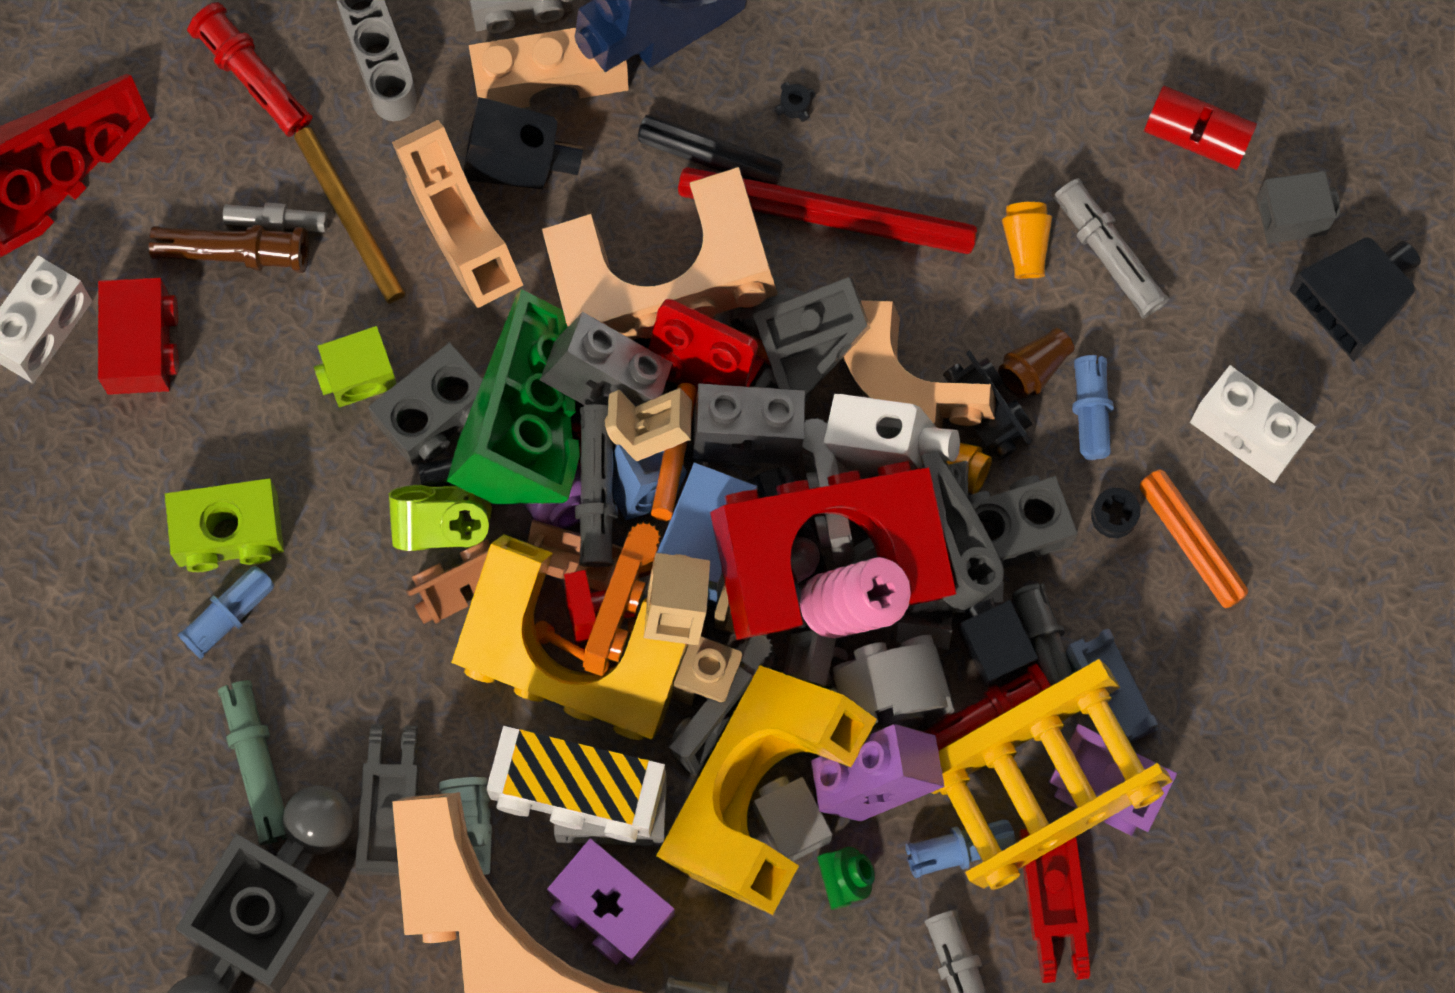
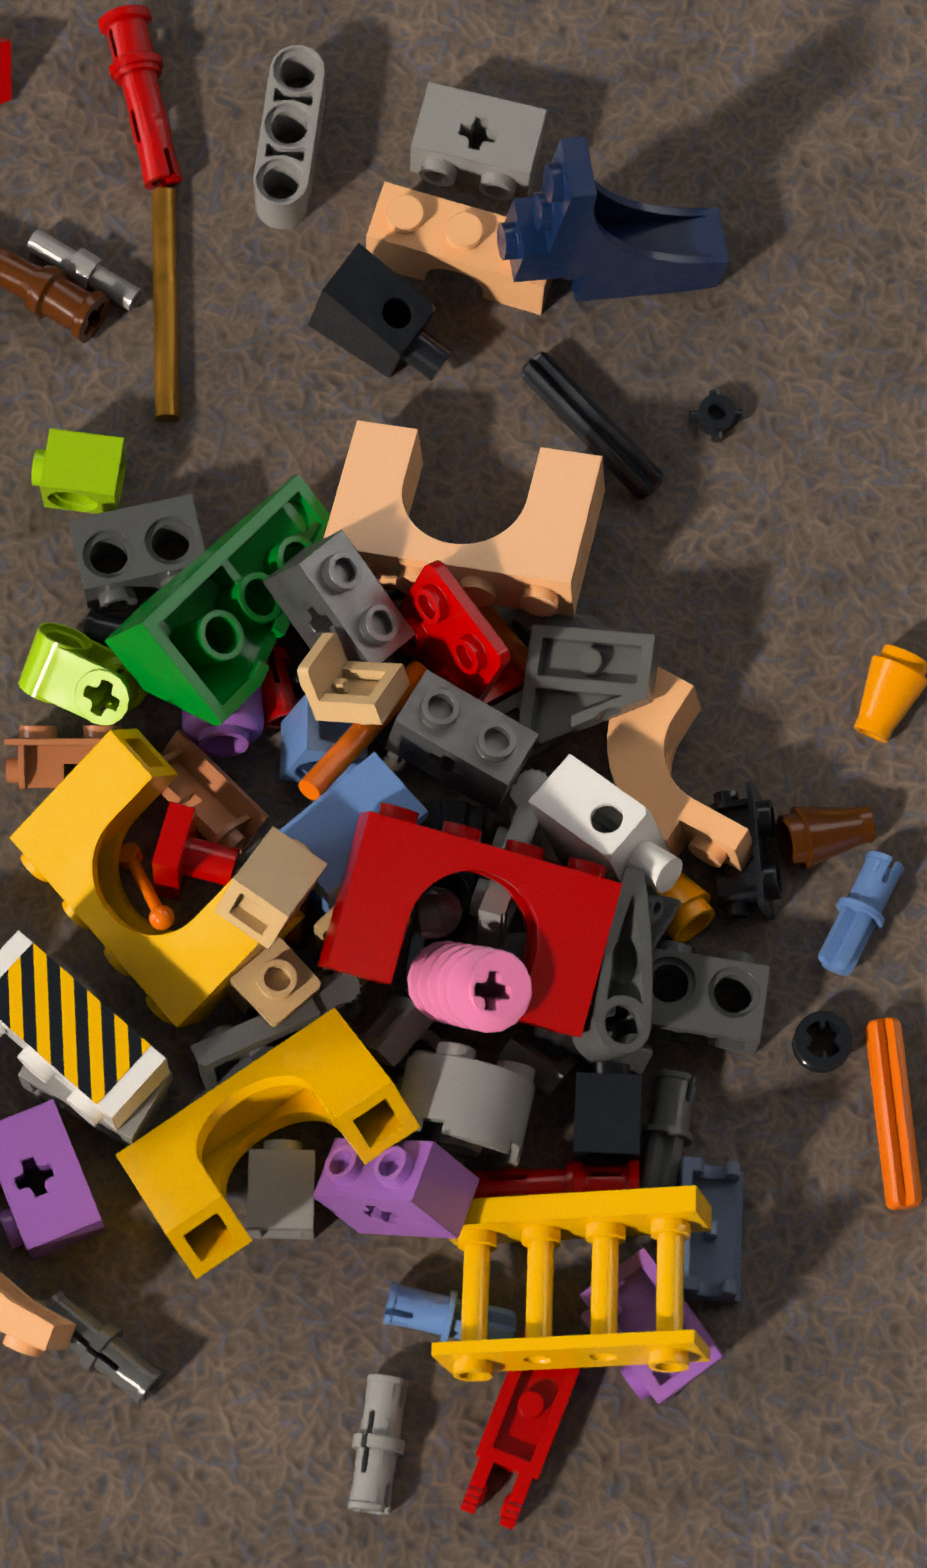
camera: 25 degrees right, 0 degrees up
light nougat arch [392,120,523,308] -> none
dark grey pin [575,404,618,568] -> none
orange hinge [583,522,661,676] -> none
red axle [678,167,977,254] -> none
green plate [817,846,875,910] -> none

